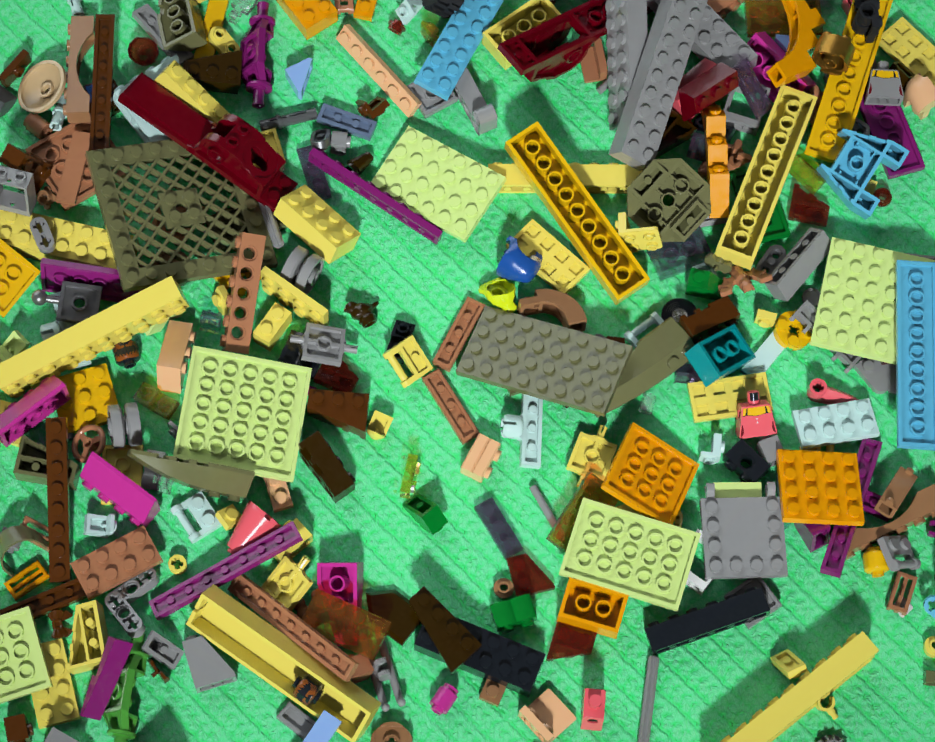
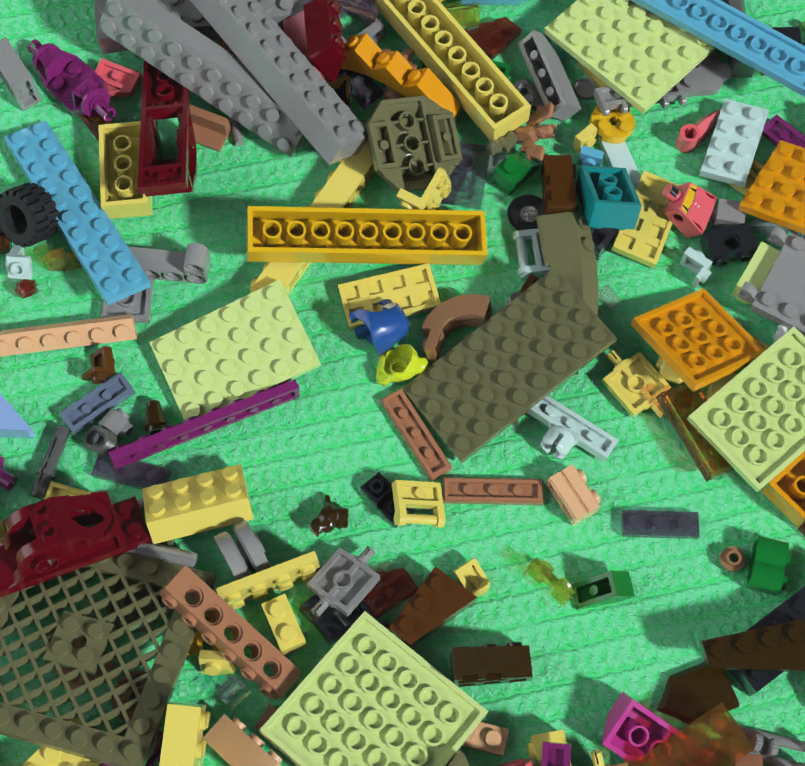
camera: 55 degrees left, 0 degrees up
clear red wing [506,553,555,597] -> none
light grey bar [529,485,566,540] -> none
none -> medium azure plate [577,145,604,166]

